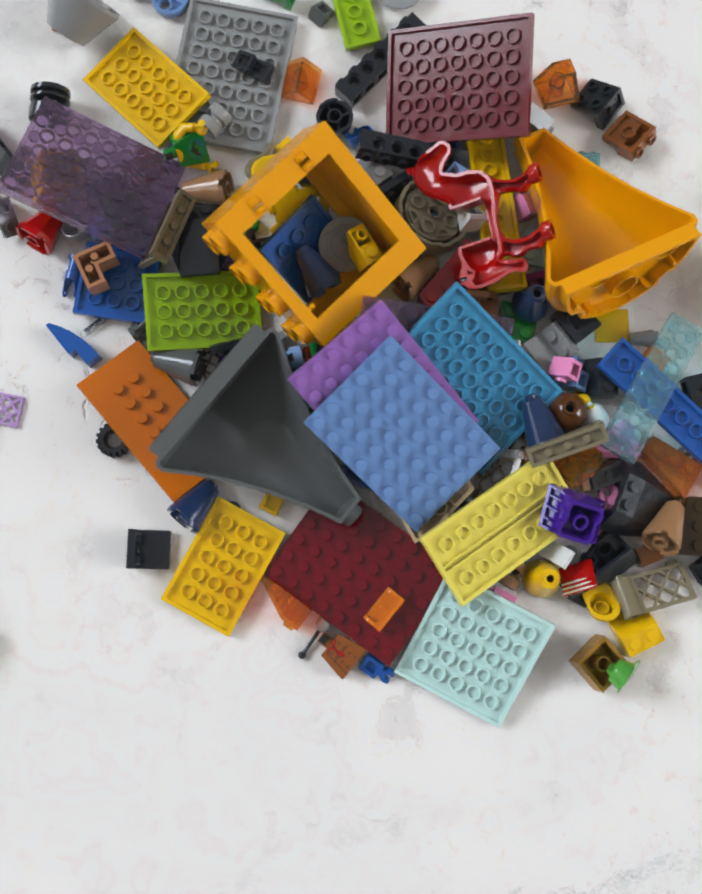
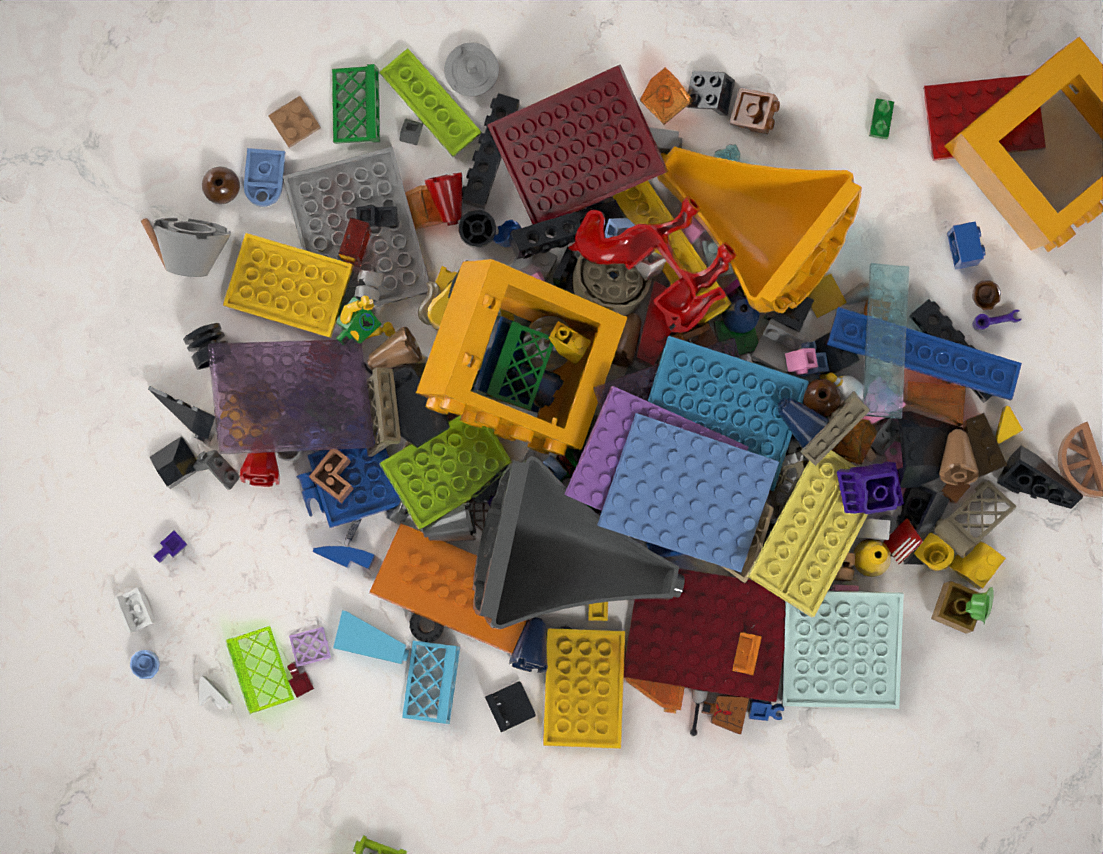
camera: 25 degrees left, 0 degrees up
none -> medium azure slope [333,610,409,664]
none -> clear red window [338,217,372,268]
none -> medium azure fence [402,641,460,724]
none -> red cone [425,172,463,226]
none -> green fence [486,321,553,411]

